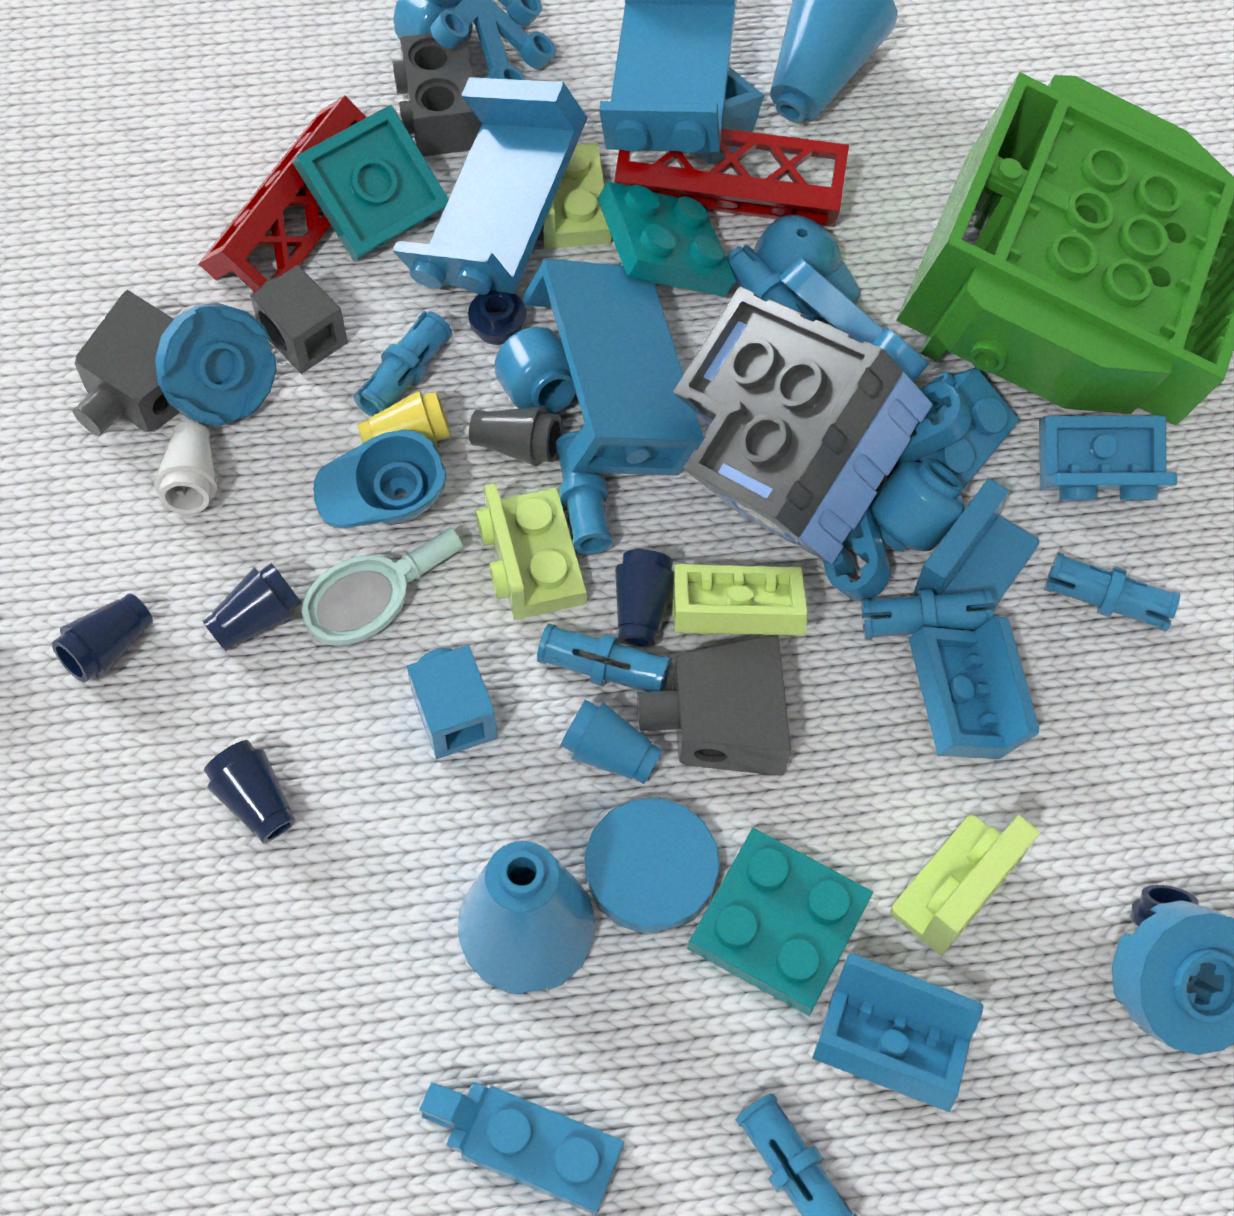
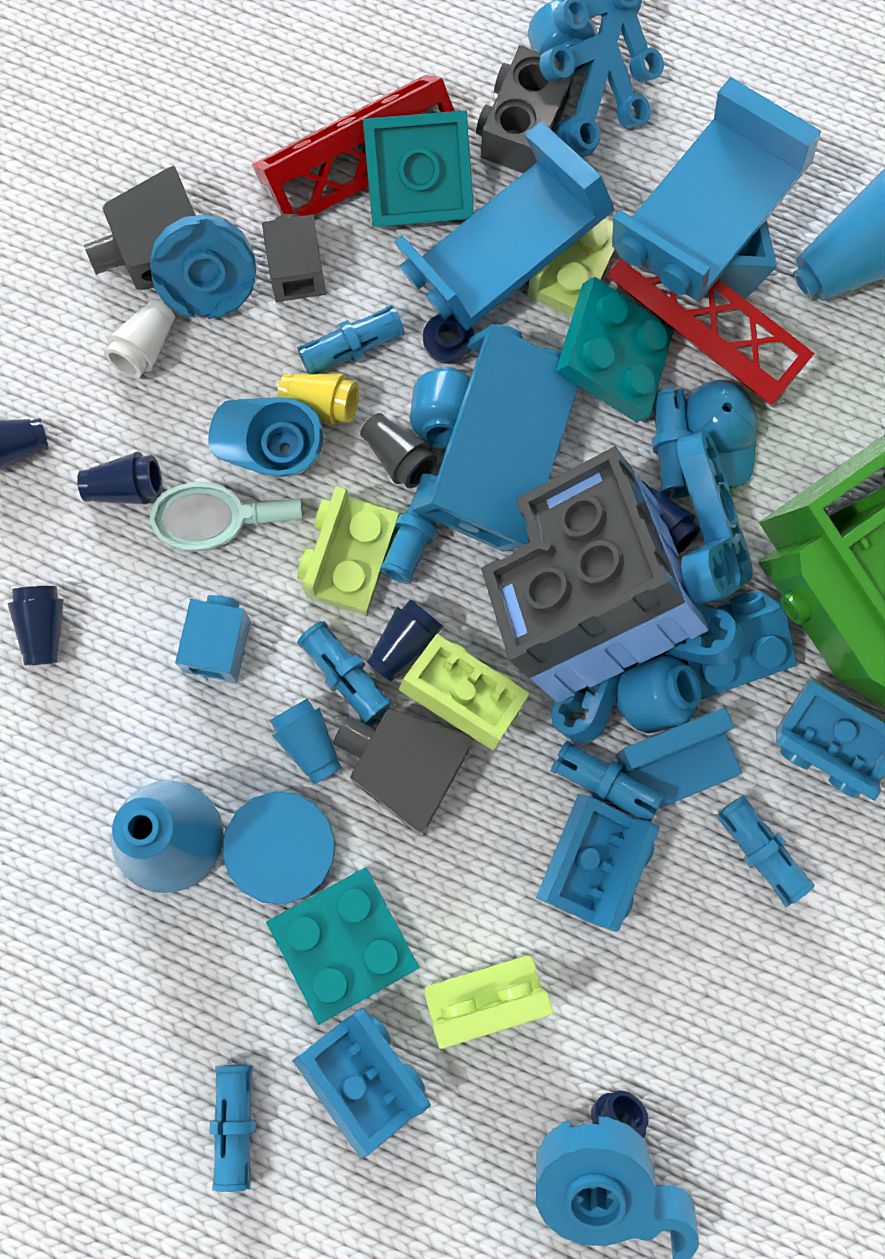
camera: 30 degrees right, 15 degrees up
dark azure hinge [419,1082,624,1215] -> none

